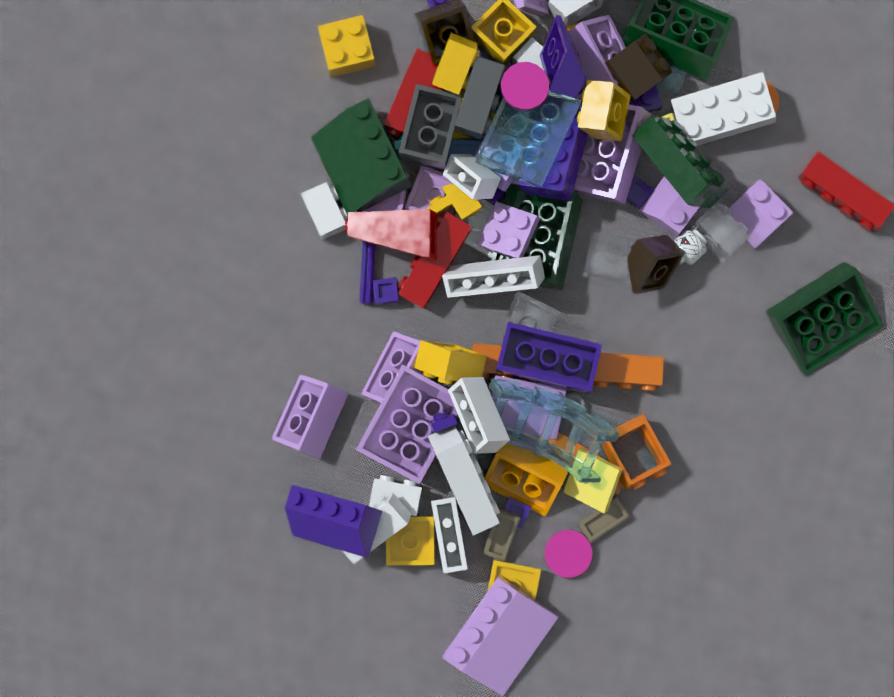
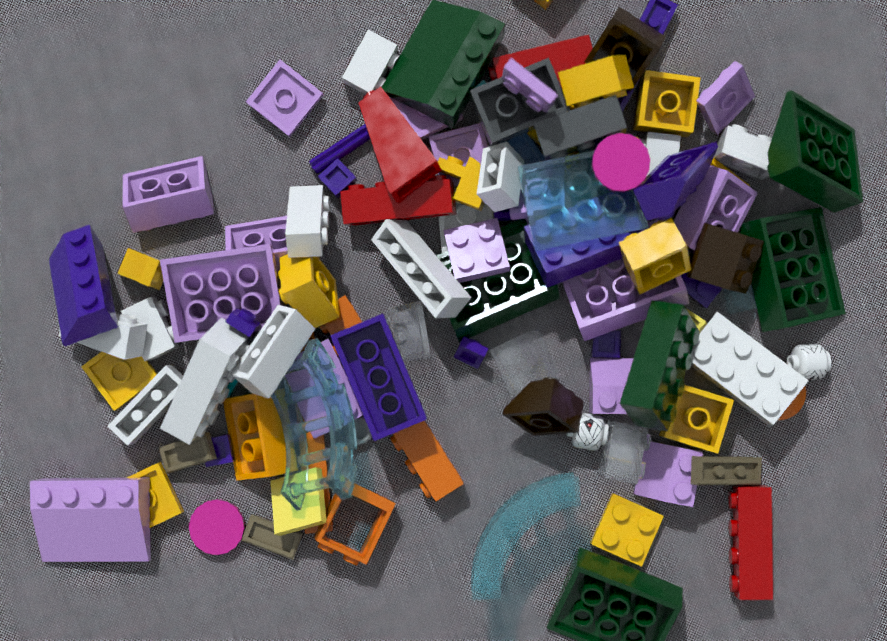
camera: 50 degrees right, 5 degrees up
none -> yellow brick [117,248,163,290]
none -> lavender plate [246,60,324,138]
none -> white brick [285,185,330,258]
none -> dark purple plate [453,336,489,369]
none -> clear light blue fence [471,472,581,600]
none -> lavender plate [502,58,558,113]
none -> yellow plate [590,493,664,567]
none -> yellow brick [659,385,734,454]
none -> dark tan tile [691,456,762,485]
none -> white head [787,344,831,380]

